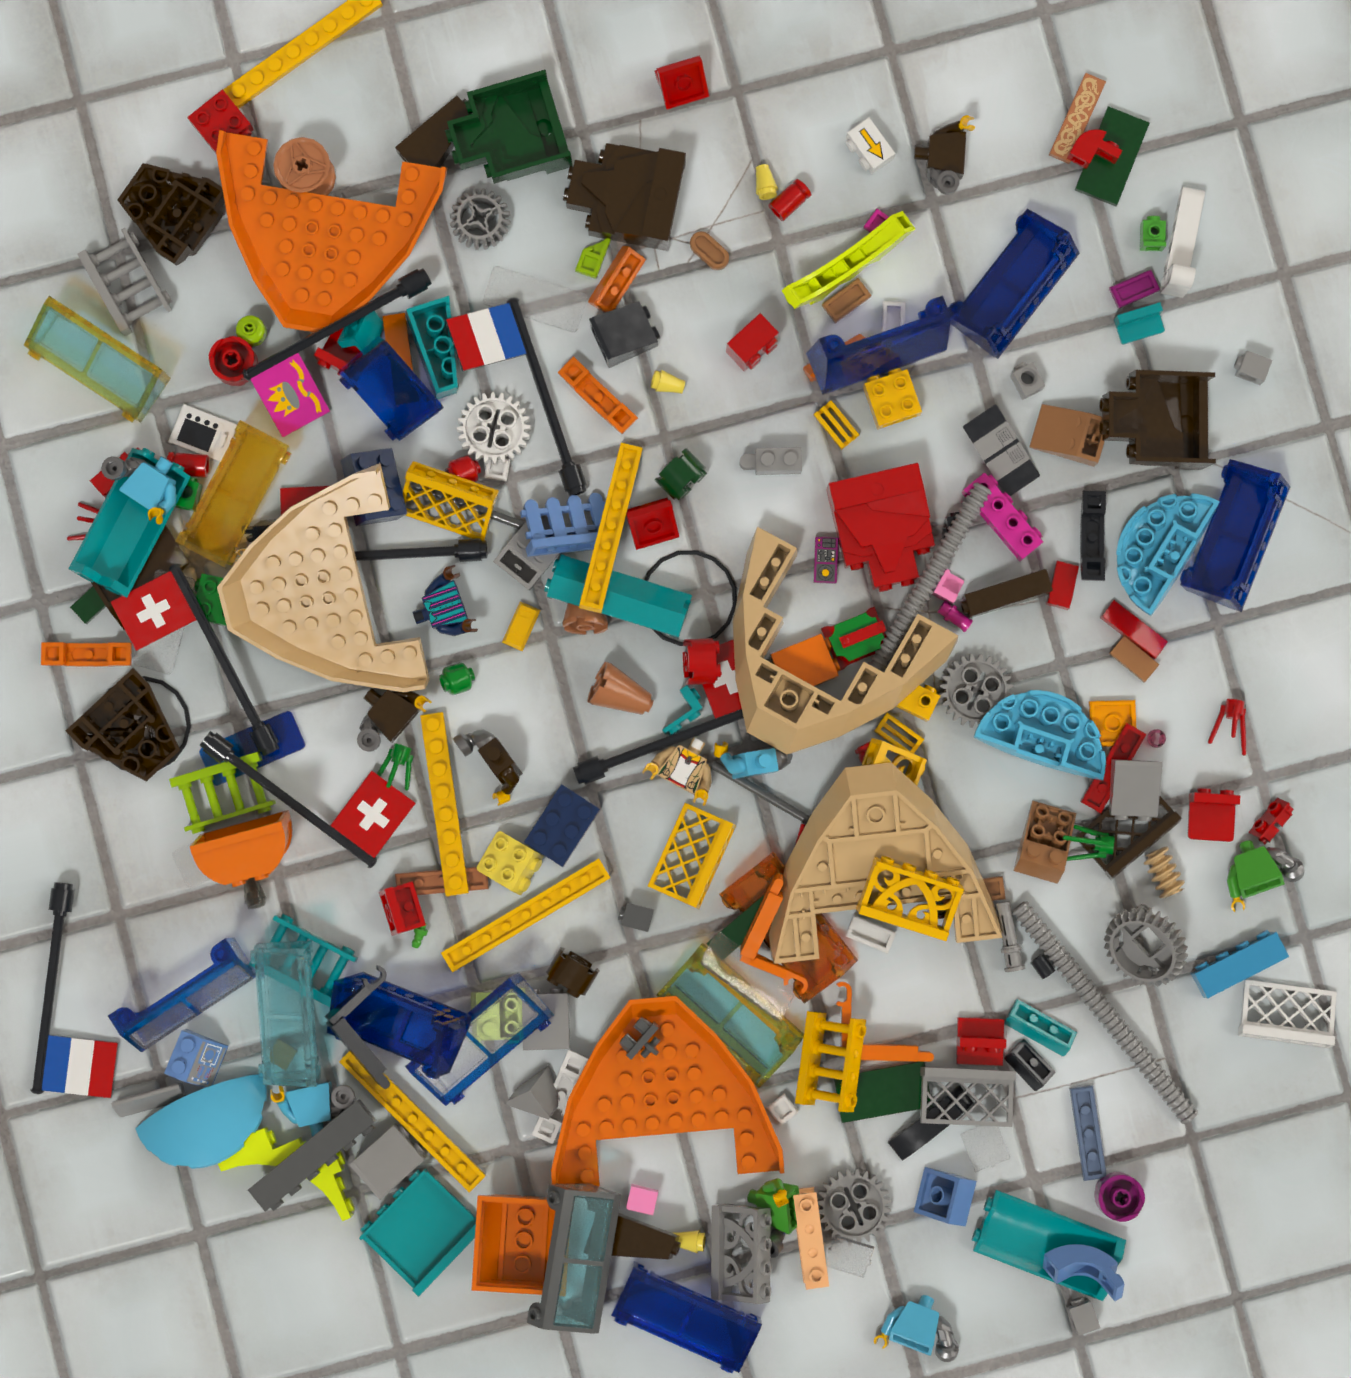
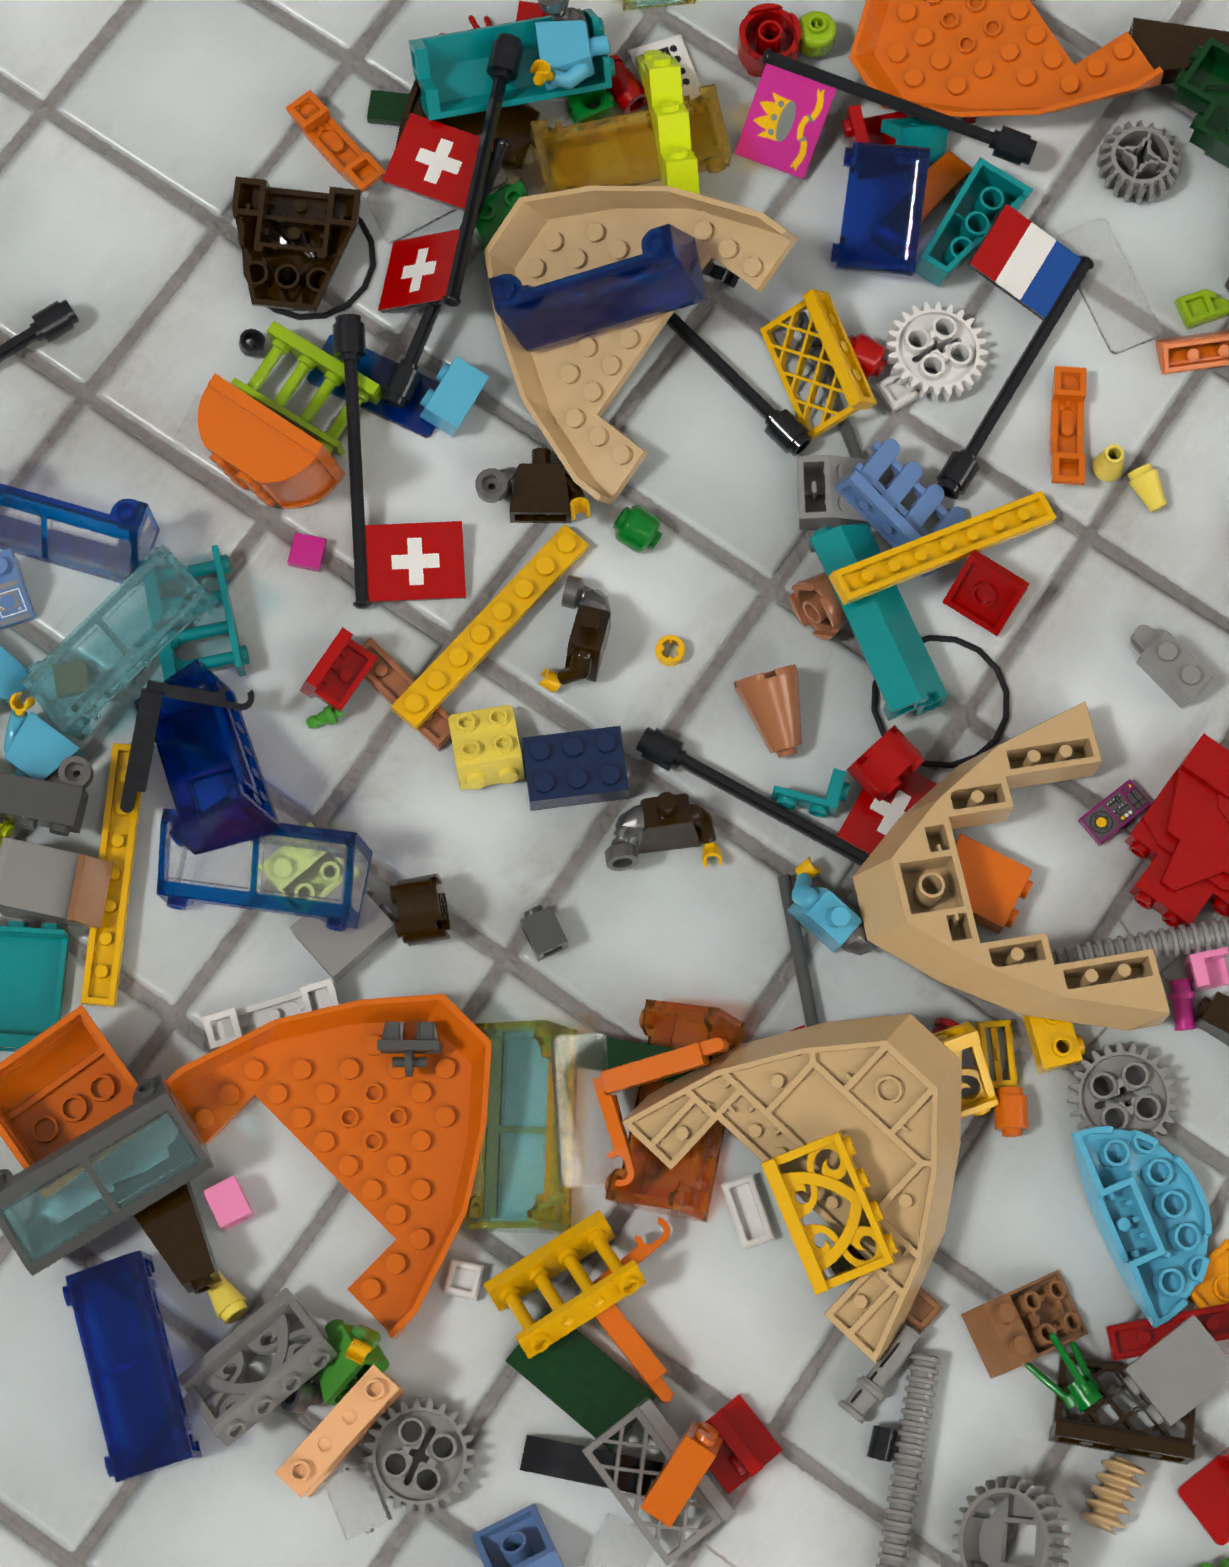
camera: 50 degrees right, 10 degrees down
clear smoke cone [244,877,267,909] -> none
dark blue brick [340,448,407,526] -> none
green plant [377,743,414,790] -> none
torso [412,565,478,636] -> none
yellow plate [441,859,610,973] -> none
yellow tile [502,601,541,652] -> none
light grey slope [507,1065,558,1120] -> none
black slope [589,301,660,368] -> none
torso [642,737,712,806] -> none
yellow fence [648,803,736,909] -> none
dark green brick [654,448,707,500] -> none
piece [821,607,887,670] -> none
teal slope [1004,999,1077,1056] -> none
black slope [1004,1039,1056,1091] -> none
none -> medium nougat tile [66,855,113,928]
none -> black hinge [239,329,265,357]
none -> dark pink tile [287,532,327,572]
none -> flag [378,33,523,313]
none -> medium azure brick [419,356,489,437]
none -> clear blue windscreen [489,224,708,352]
none -> dark brown torso [605,792,722,871]
none -> neon yellow arch [635,50,700,194]
none -> orange brick [640,1420,723,1528]
none -> yellow bush [655,635,685,666]
none -> orange brick [994,1087,1029,1137]
none -> light yellow cone [1092,444,1124,482]

